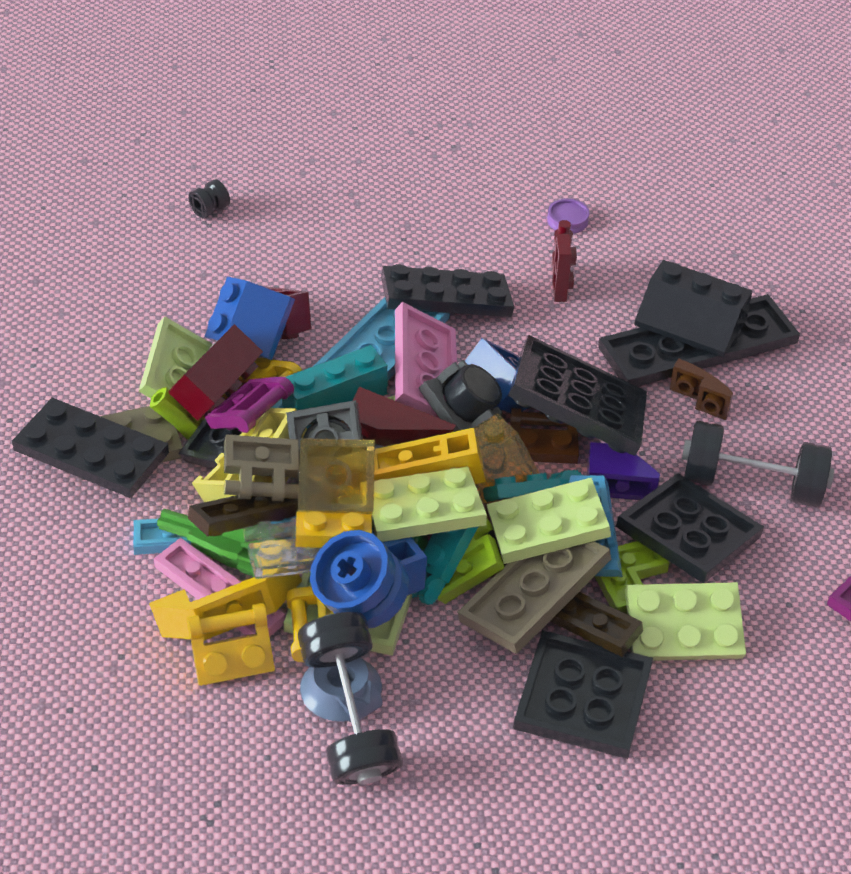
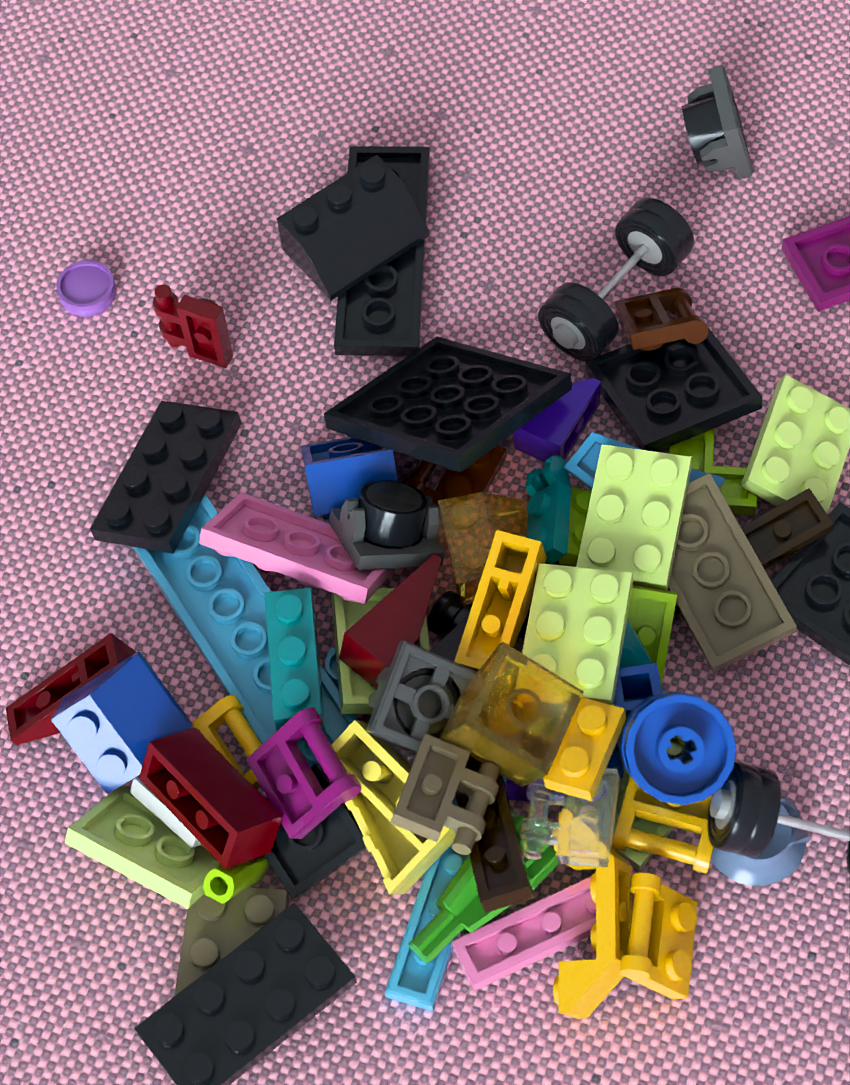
camera: 60 degrees left, 15 degrees up
reddish brown slope [670,358,733,420] -> none
none -> reddish brown plate [614,288,709,350]

